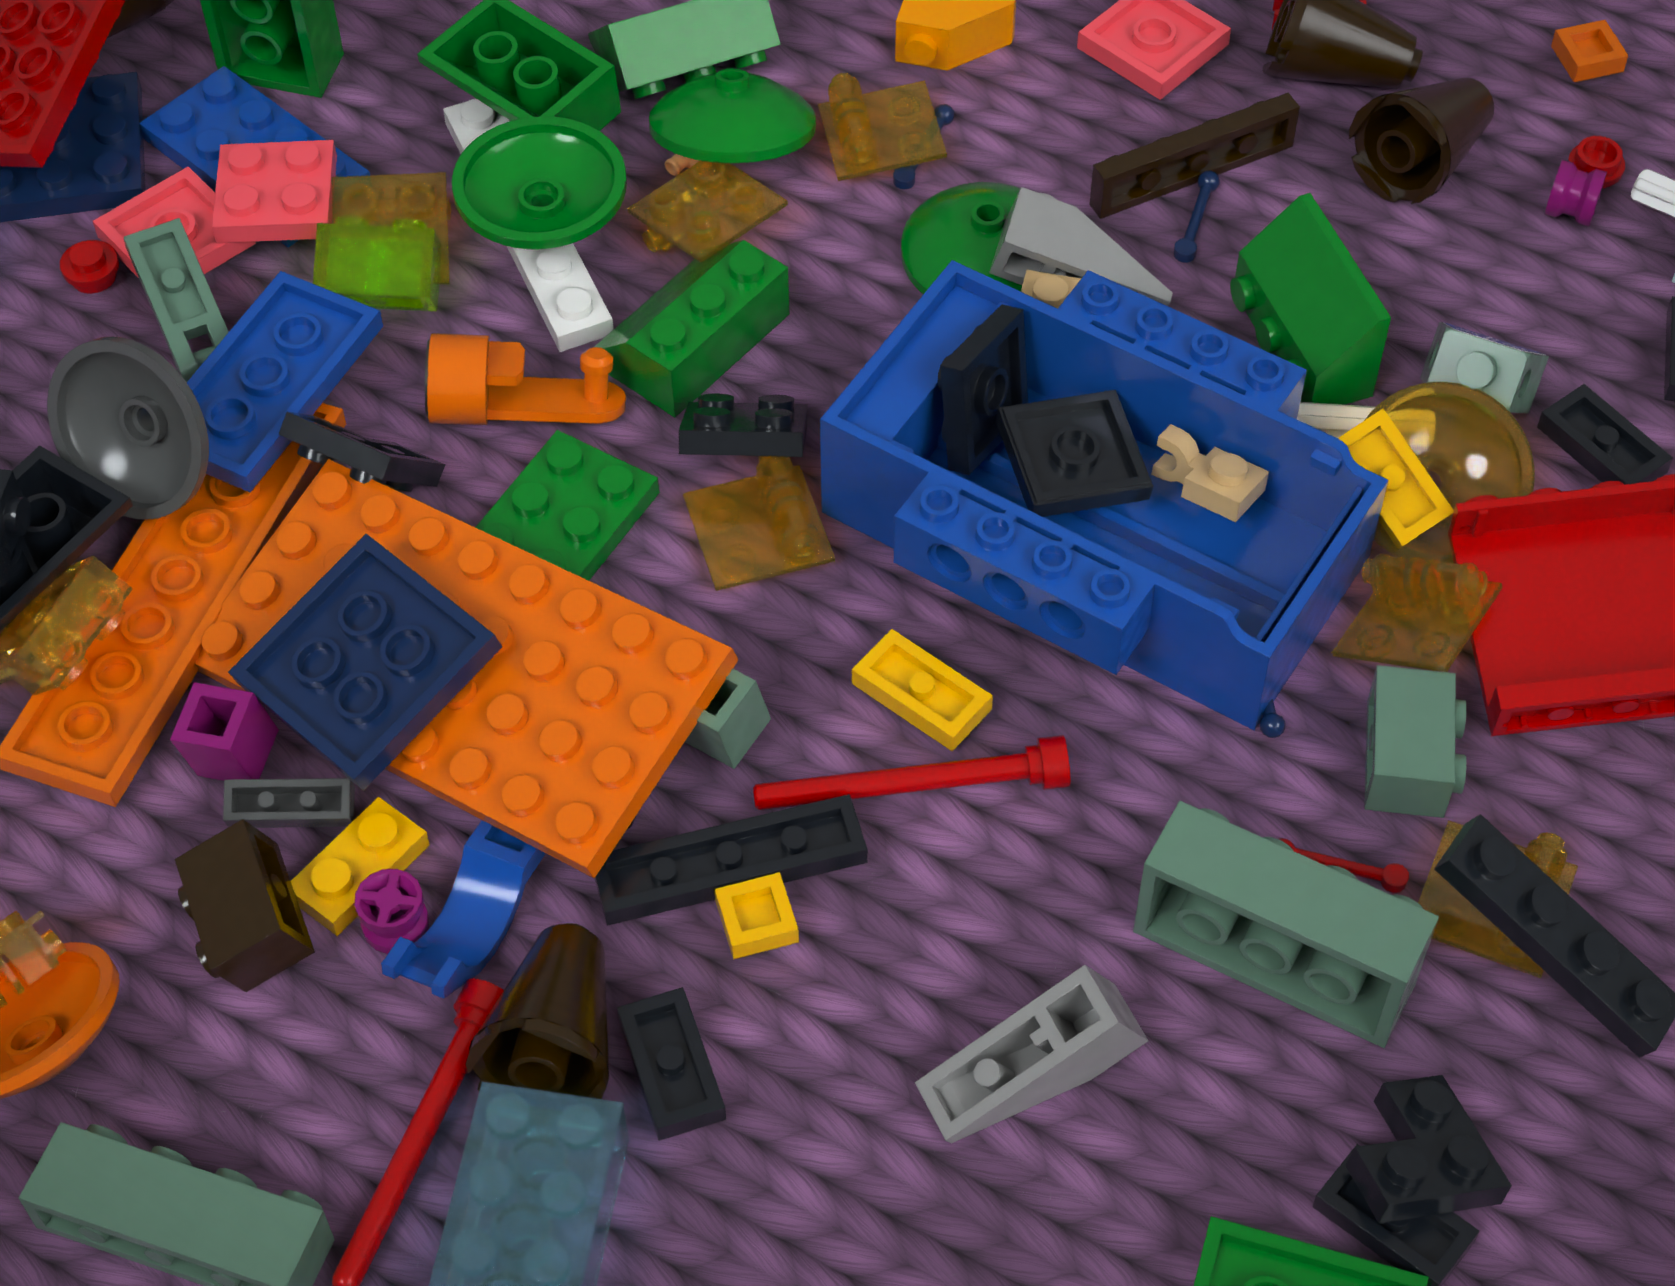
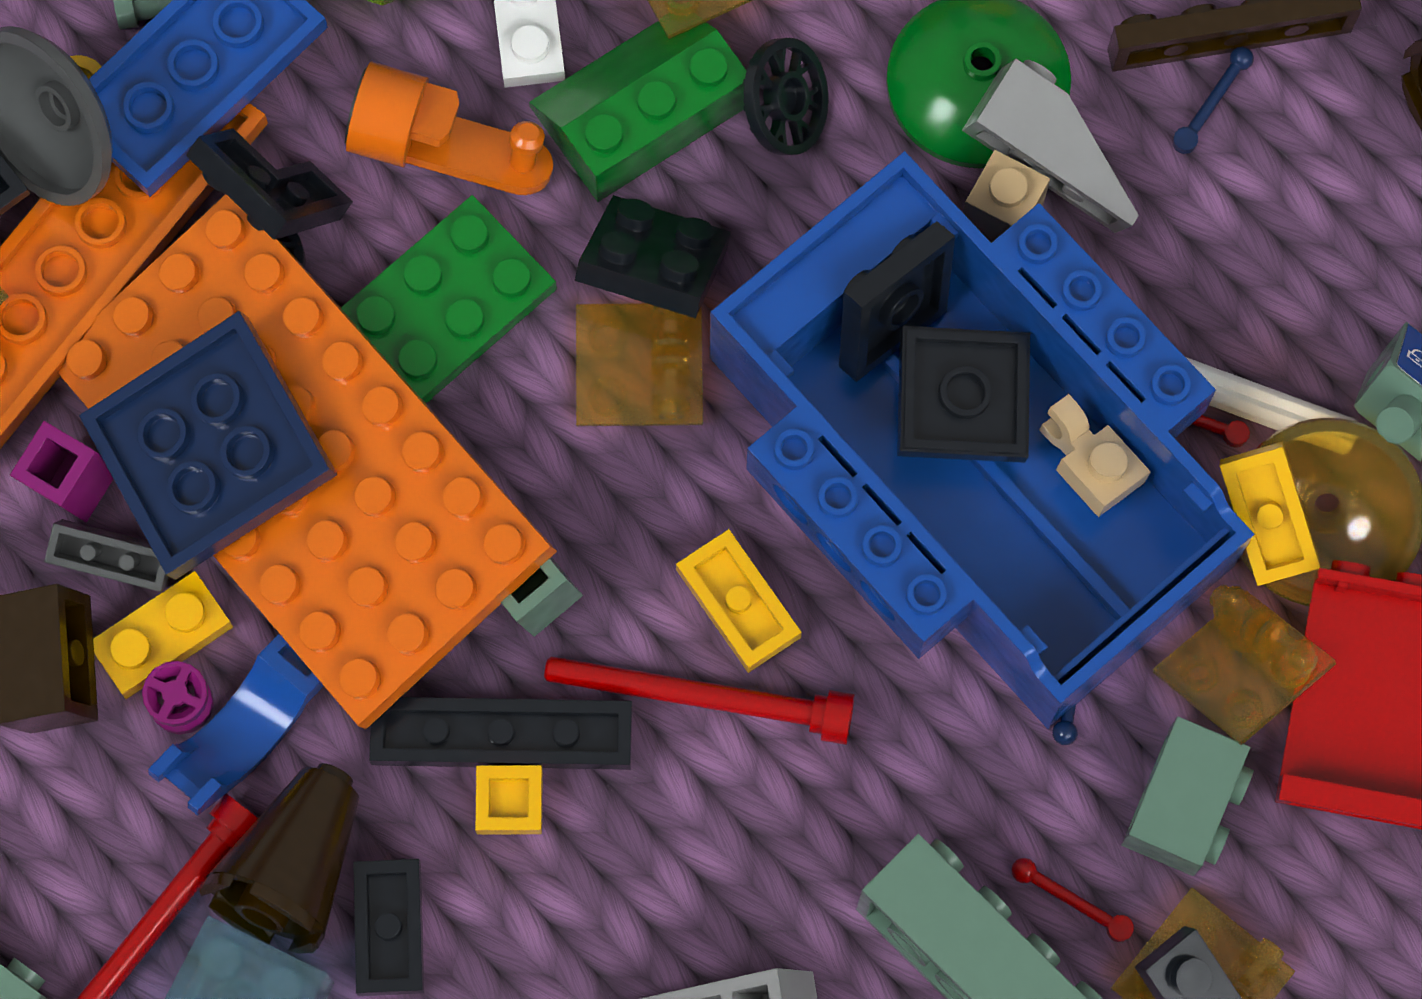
camera: 15 degrees right, 20 degrees up
green slope [1230,193,1391,405] -> none
none -> black wheel [743,38,829,155]

